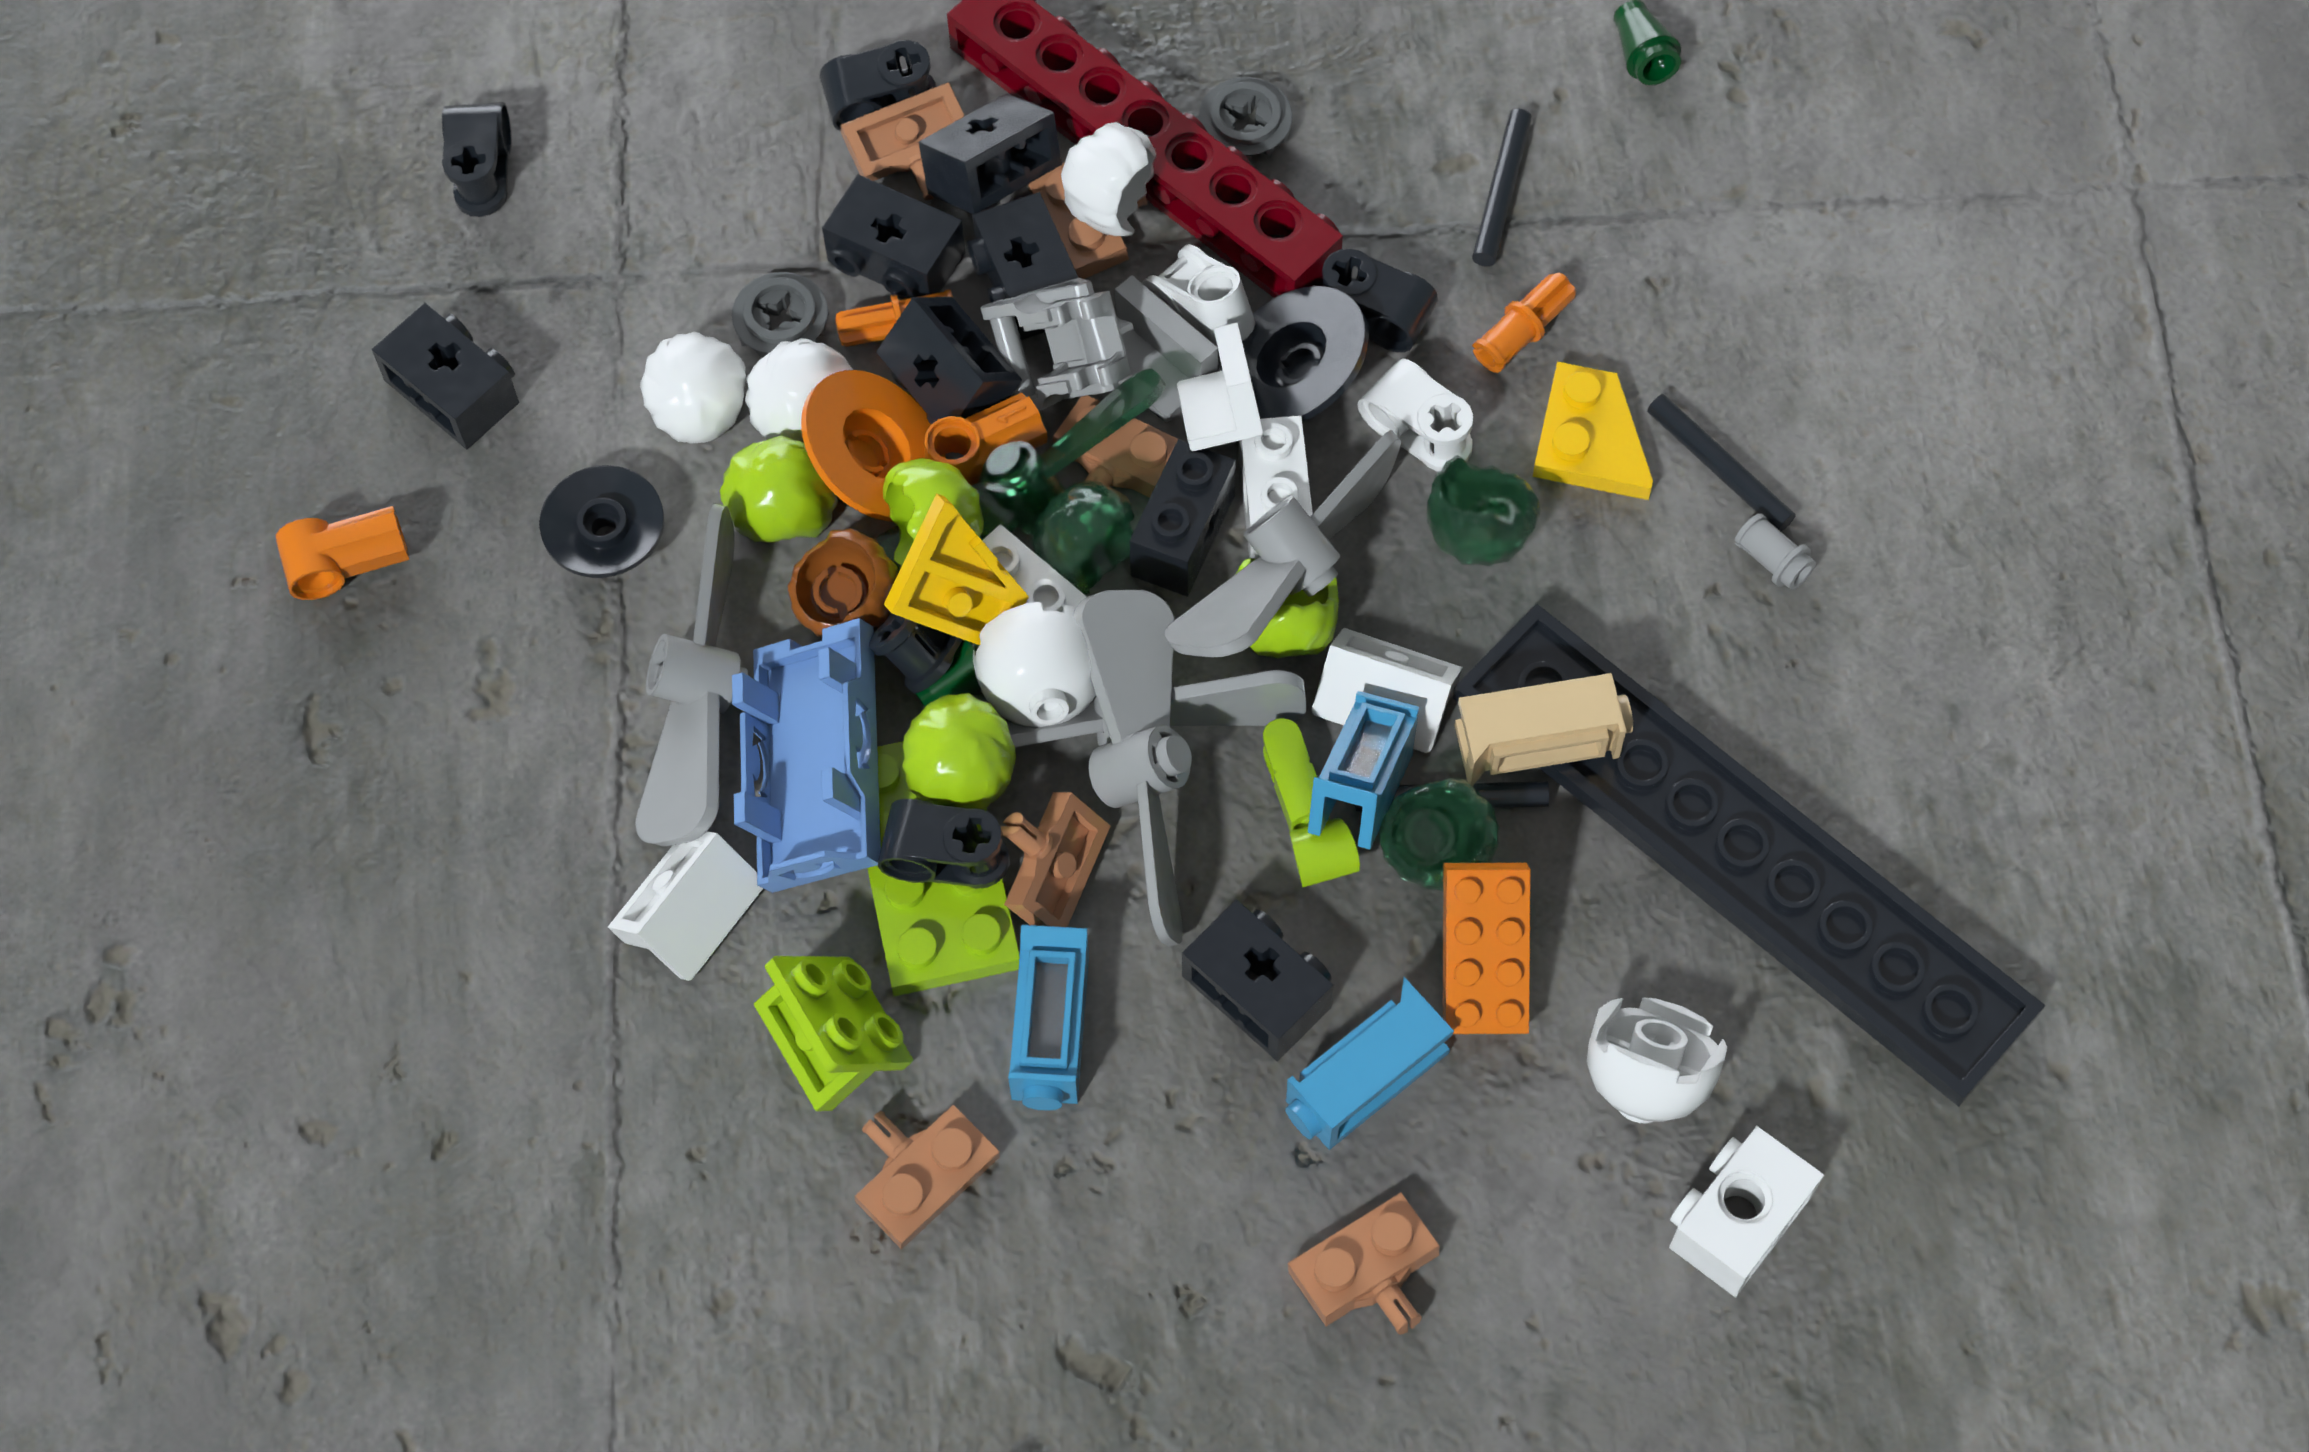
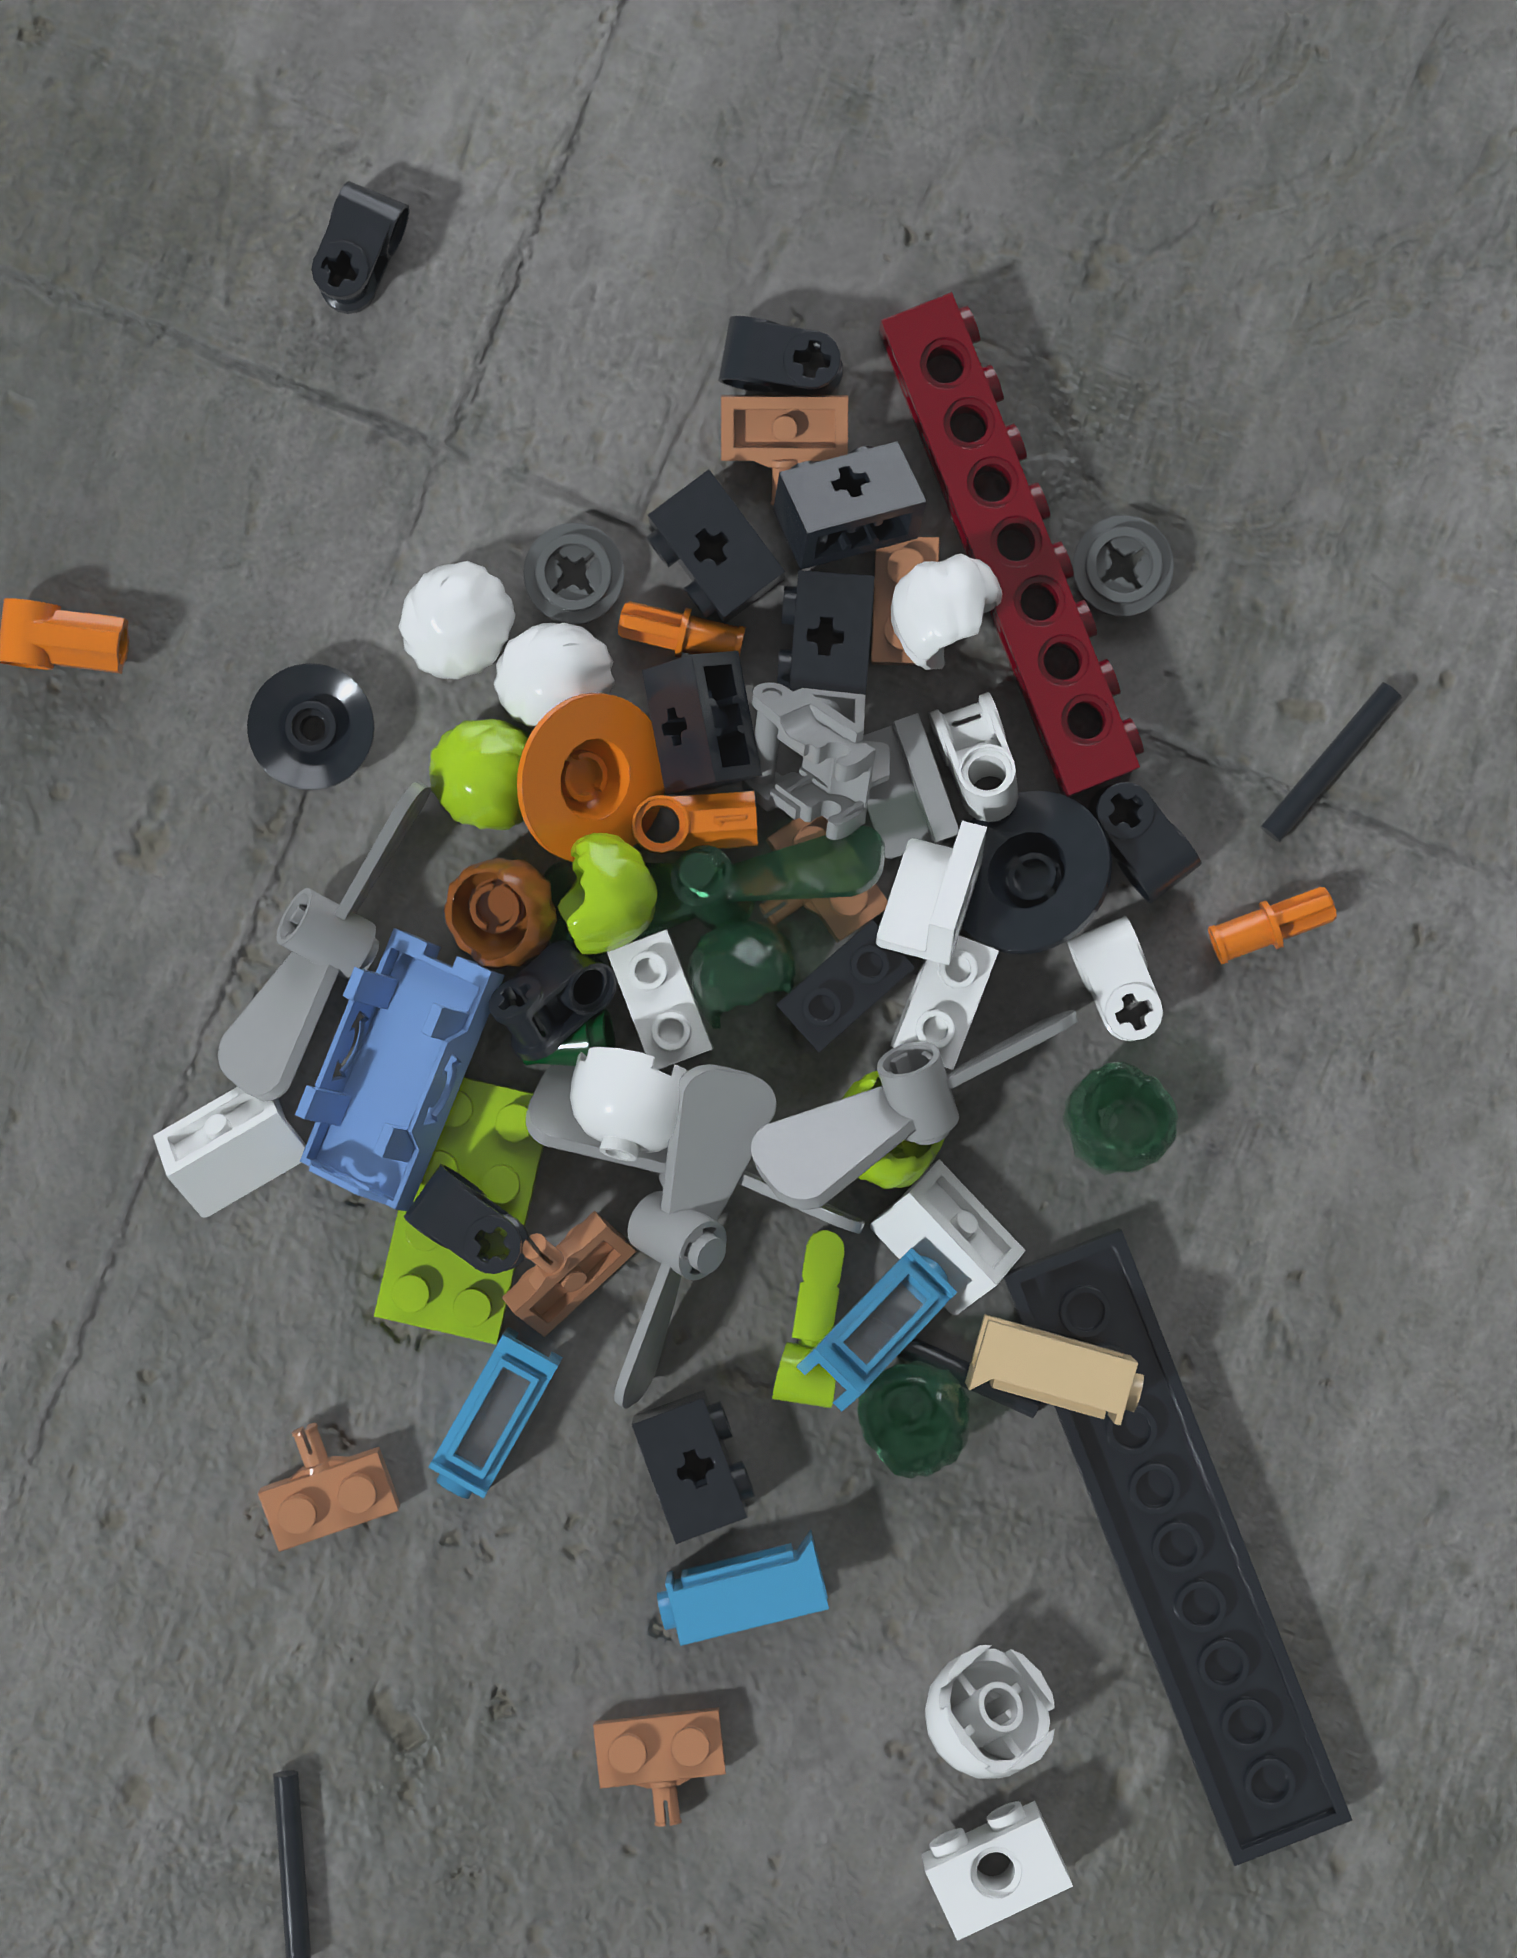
camera: 20 degrees right, 25 degrees up
black brick [371,303,520,450] -> none
lime bracket [753,956,913,1112] -> none
yellow wing [884,493,1029,645] -> none
lime hair [902,693,1016,810] -> none
orange piece [1443,863,1530,1034] -> none
yellow wing [1532,361,1653,500] -> none
black bar [1647,394,1796,532] -> none
light grey pin [1735,513,1816,590] -> none

